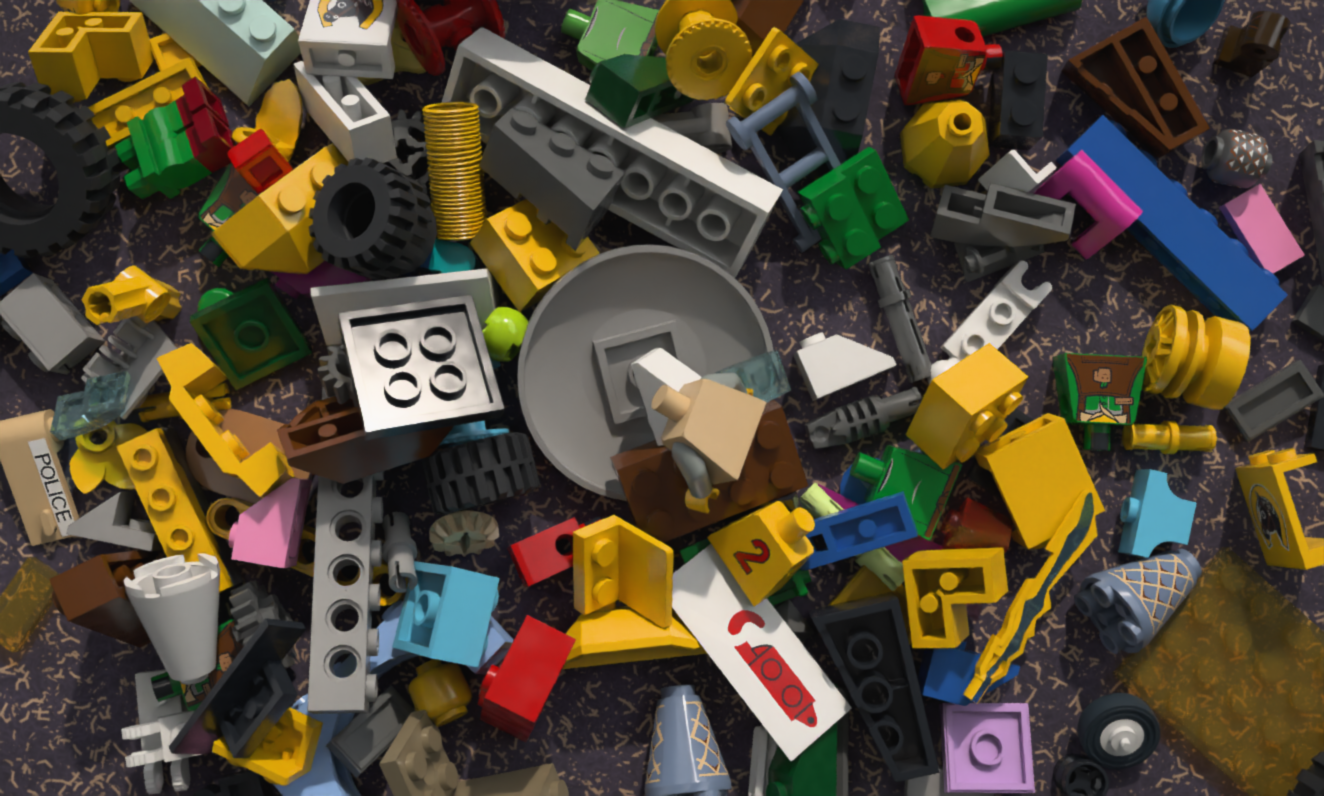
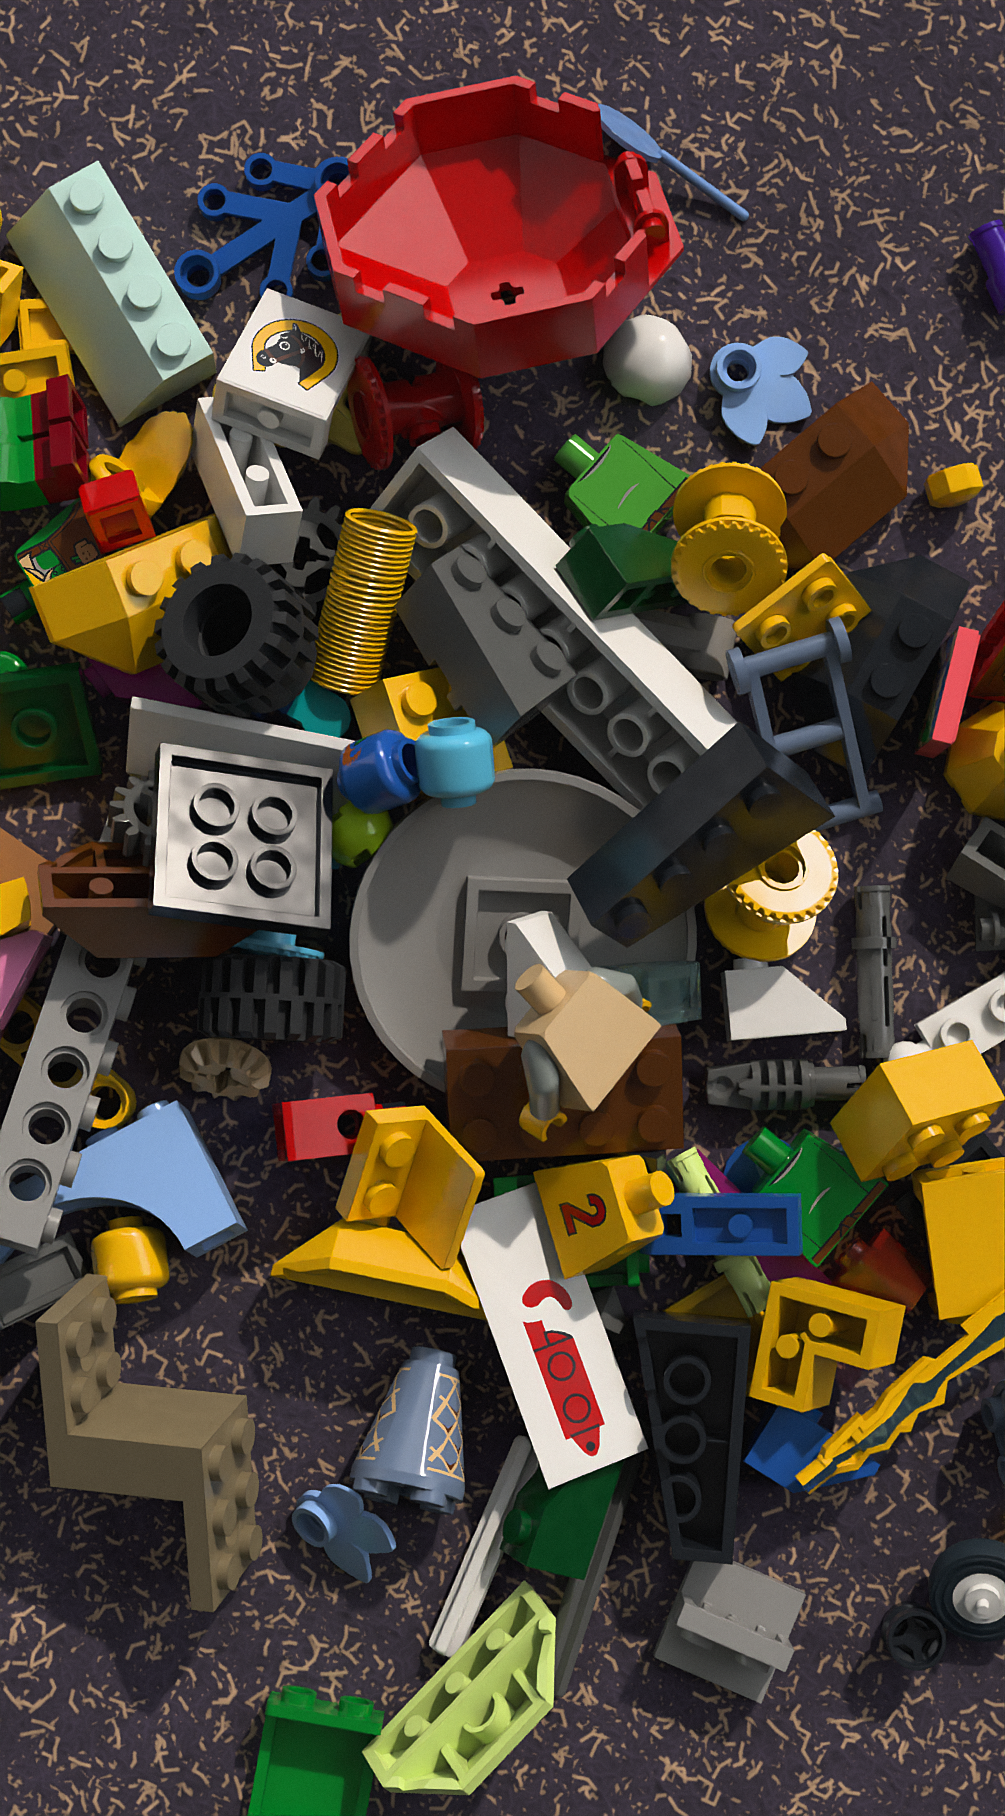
camera: 15 degrees right, 0 degrees up
light grey pin [382,512,418,593] -> none
medium azure slope [392,561,500,668] -> none
red wedge [477,615,576,743] -> none
green plate [798,147,909,270] -> none
lavender tile [939,703,1035,793] -> none
none -> blue head [337,729,421,814]
none -> medium azure head [414,717,495,808]
none -> black wedge [567,721,835,948]
none -> yellow hose [704,830,838,962]
none -> coral tile [914,626,981,758]

